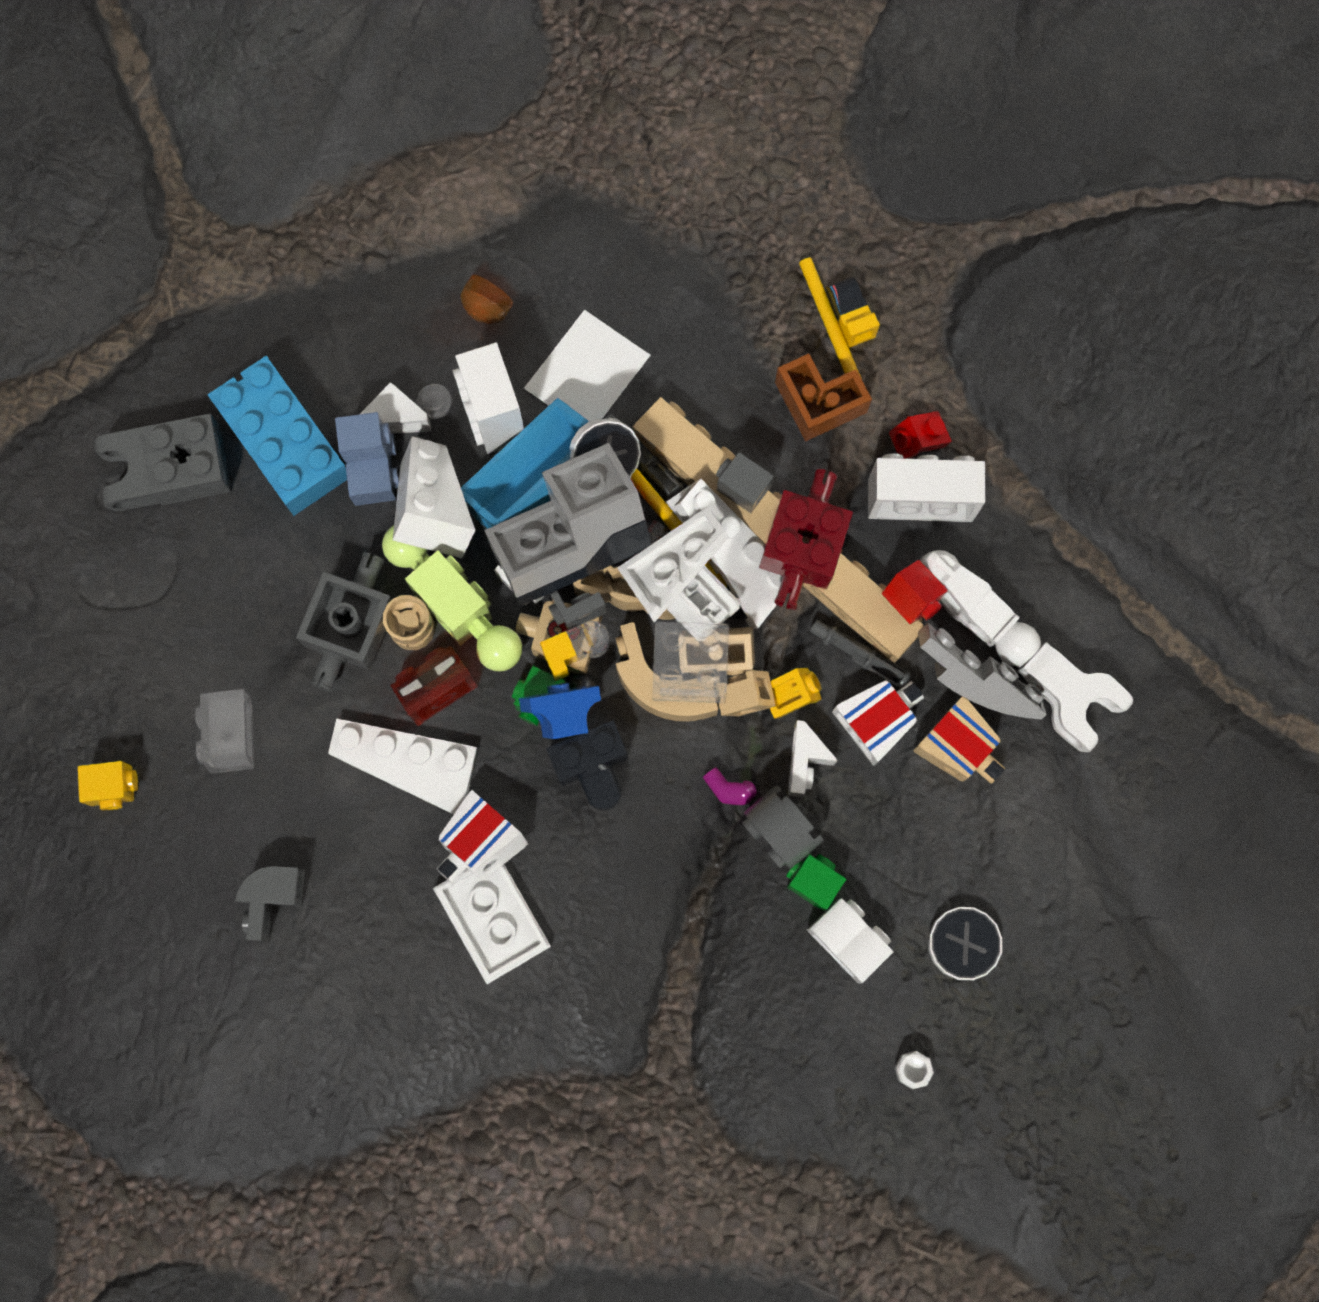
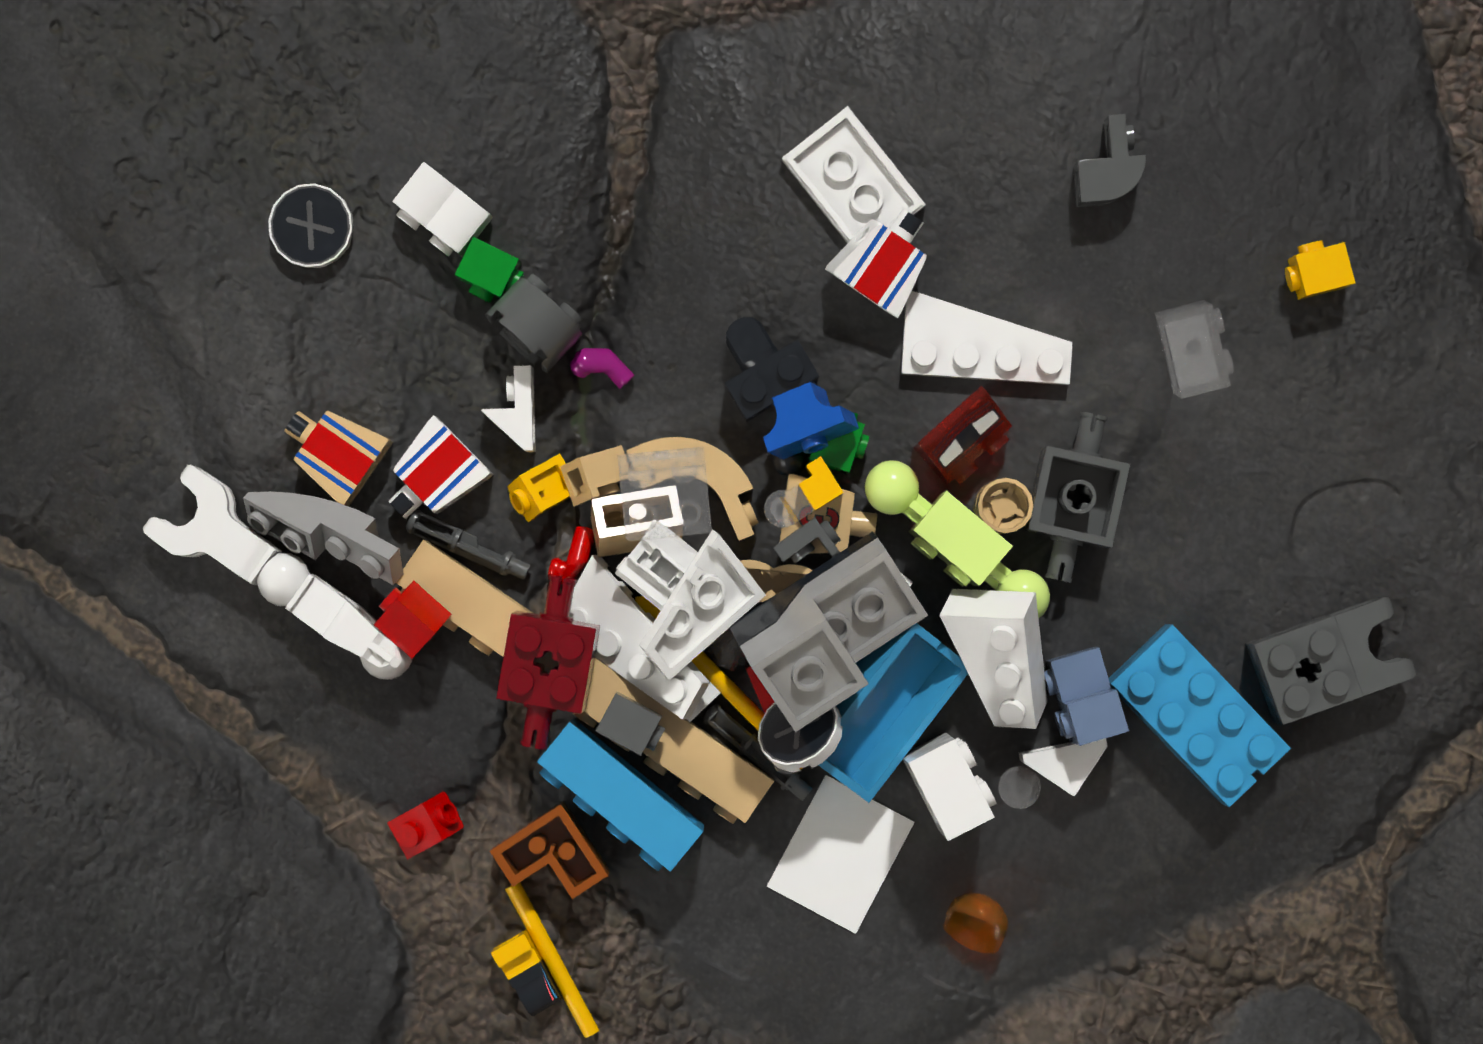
camera: 170 degrees right, 10 degrees up
white brick [868,454,985,522] -> none
white tile [895,1051,934,1089] -> none
none -> dark azure piece [537,718,704,872]
none -> red arm [548,526,594,585]

